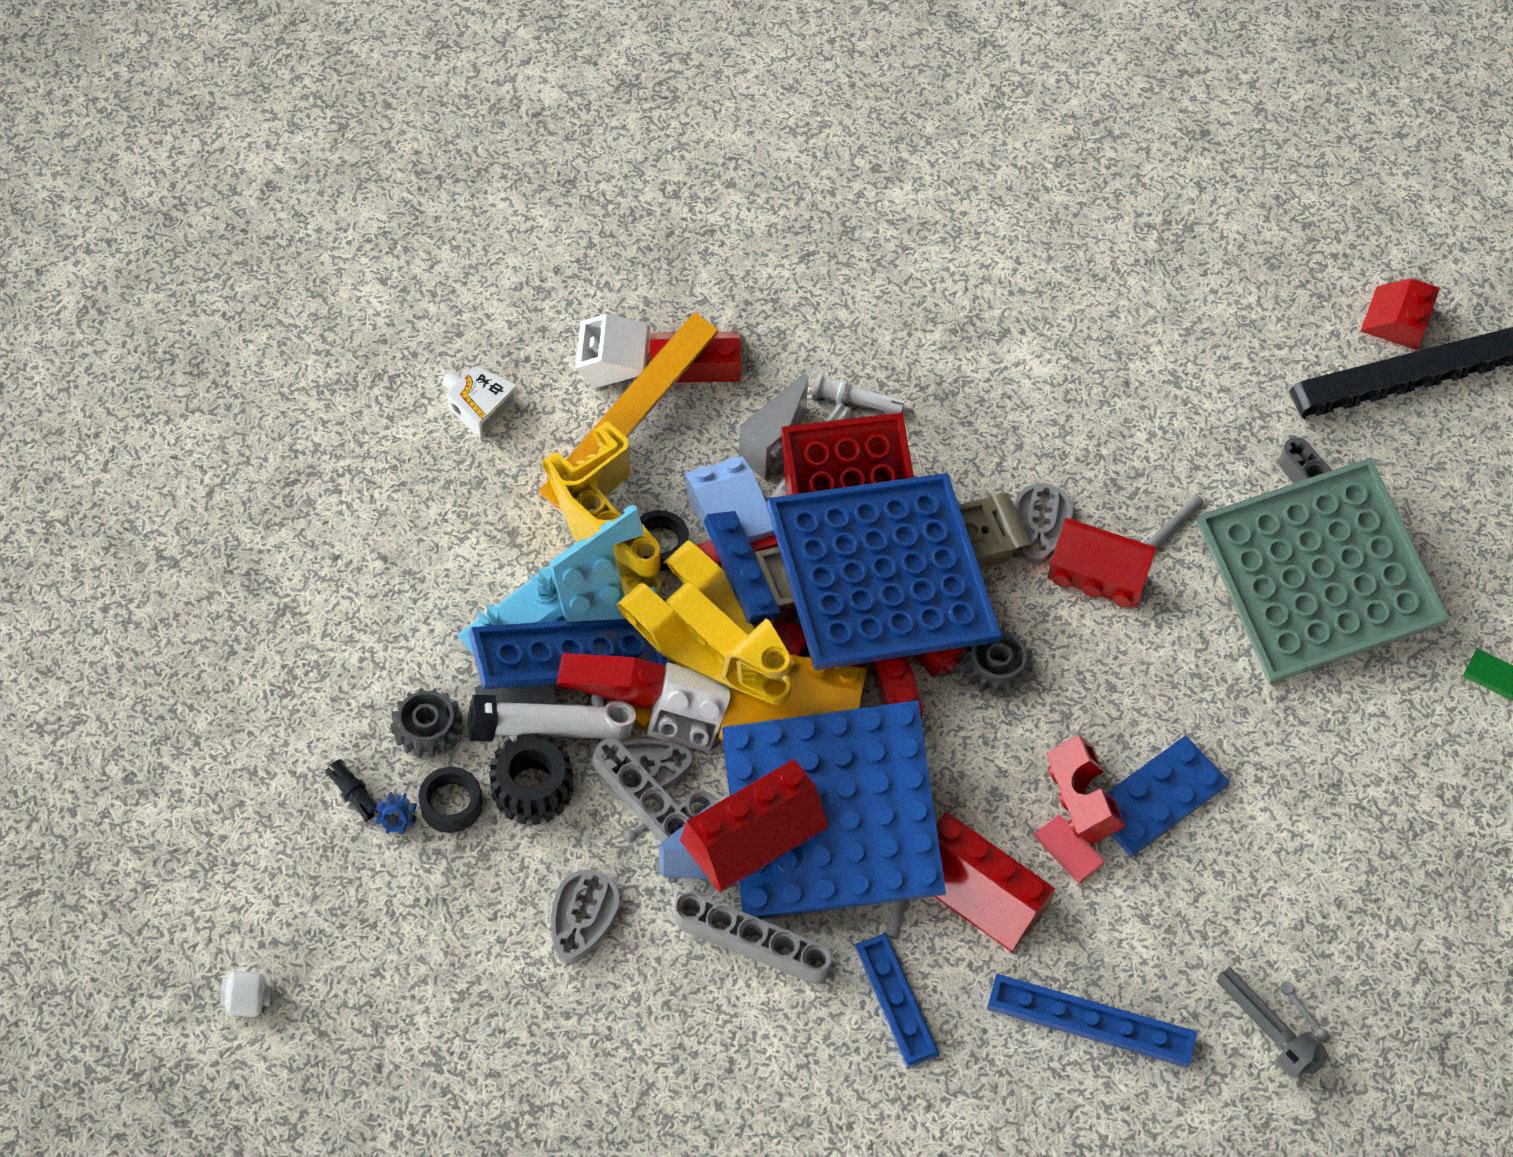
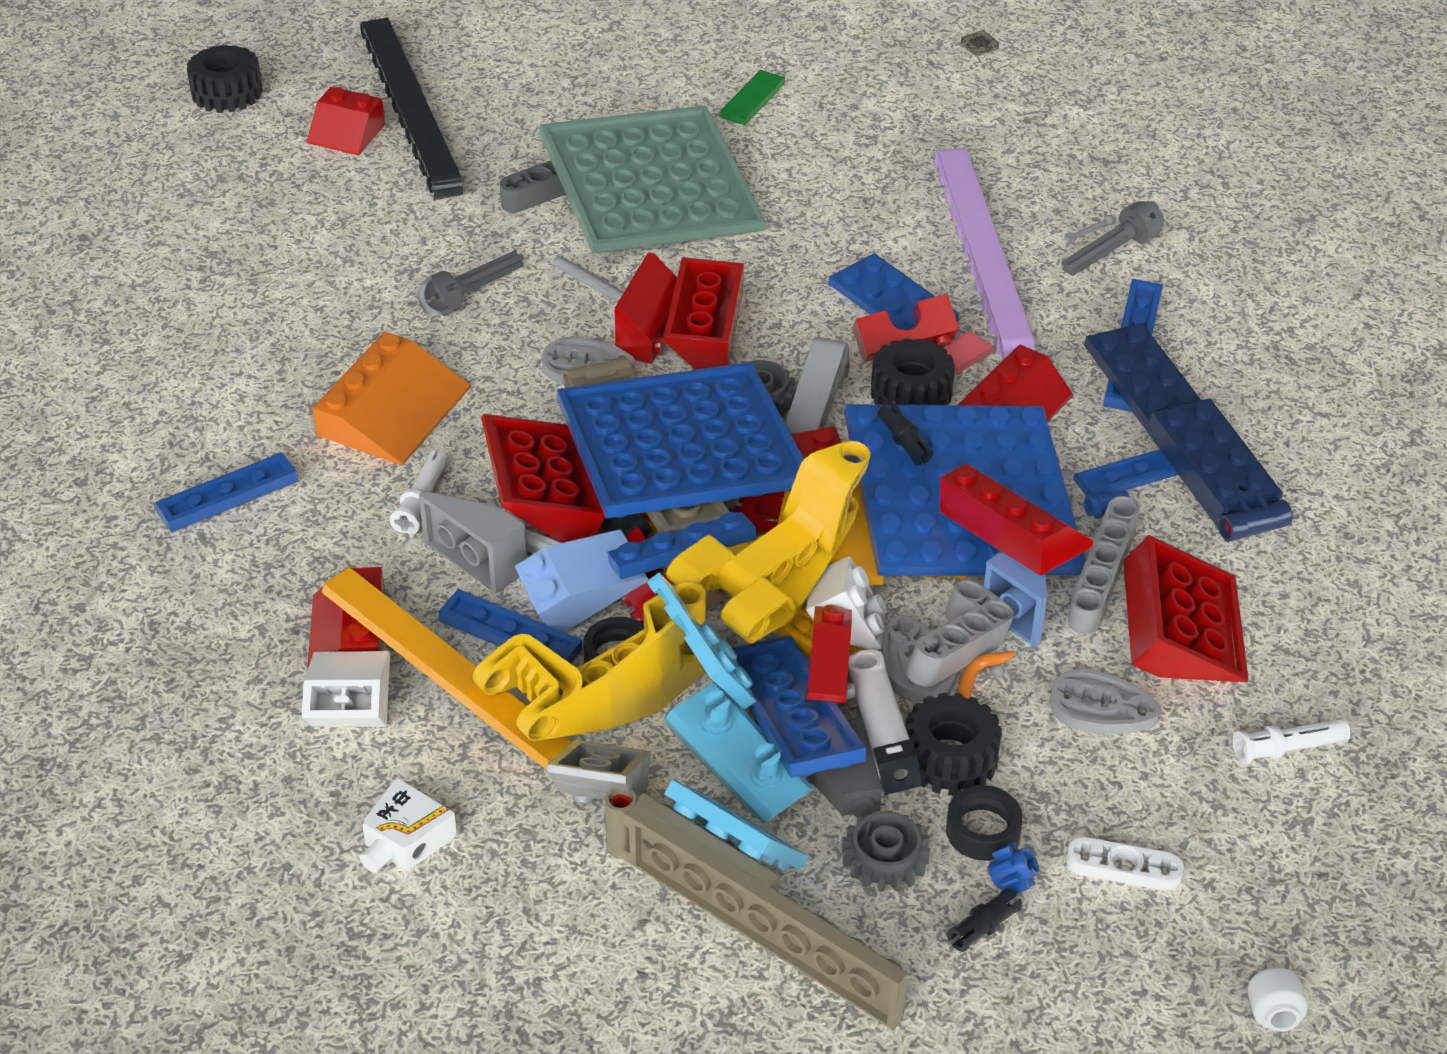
camera: 90 degrees left, 15 degrees down
none -> blue plate [155,452,298,532]
none -> black tyre [187,45,263,113]
none -> orange slope [313,331,471,466]
none -> dark grey piece [417,250,524,316]
none -> blue plate [438,589,583,664]
none -> light grey slope [546,740,651,803]
none -> dark tan hinge [605,788,908,1031]
none -> red slope [663,257,744,370]
none -> medium azure plate [664,780,809,871]
none -> light grey beam [785,336,850,434]
none -> black tyre [870,338,955,405]
none -> black pin [877,401,934,466]
none -> lavender beam [935,148,1035,363]
none -> orange animal [956,651,1015,699]
none -> white beam [1066,837,1184,890]
none -> dark blue hinge [1084,323,1293,542]
none -> blue pin [1084,491,1130,519]
none -> red slope [1123,535,1249,683]
none -> white pin [1232,718,1350,765]

